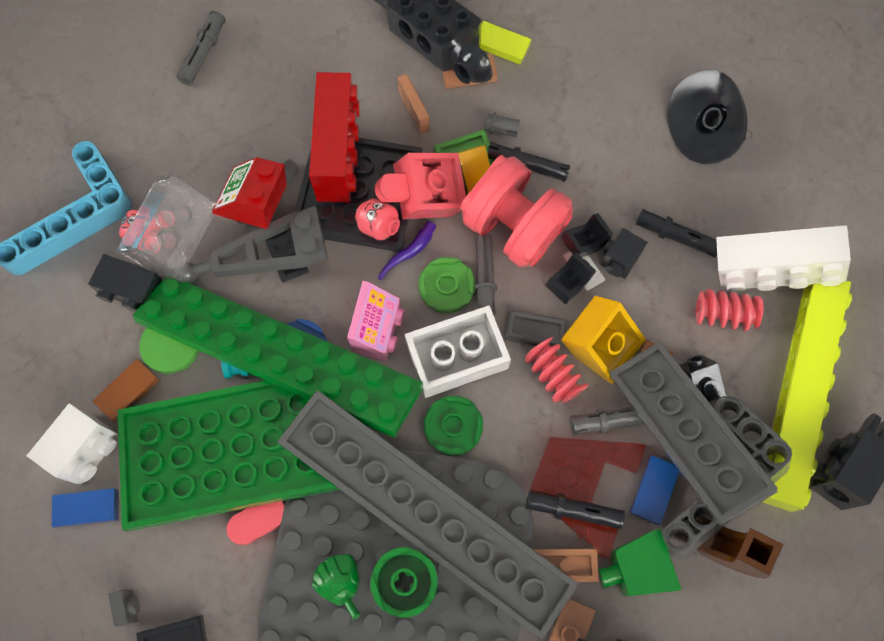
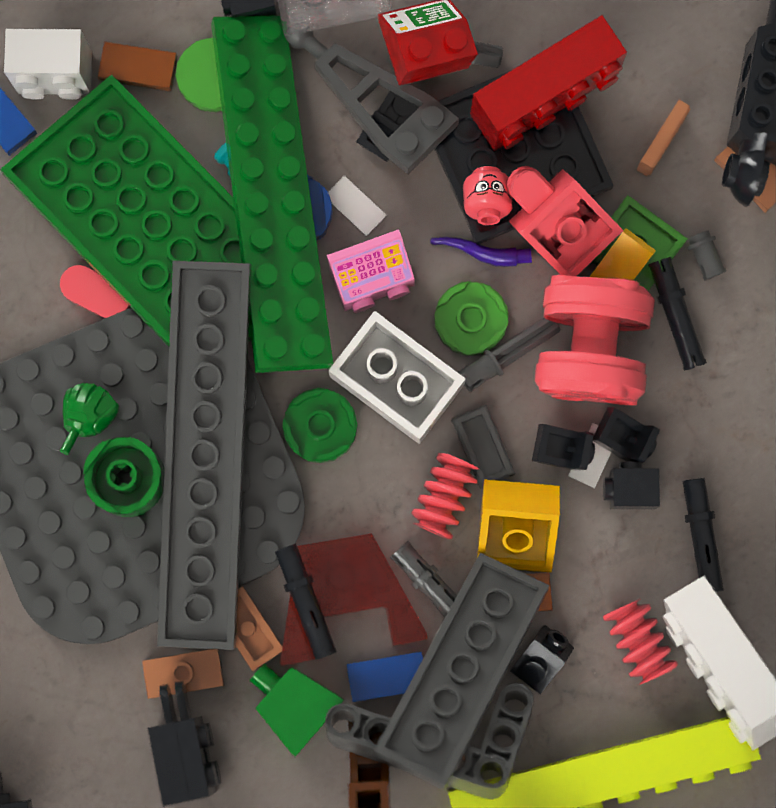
camera: 60 degrees right, 10 degrees up
none -> white sticker [328,176,387,236]

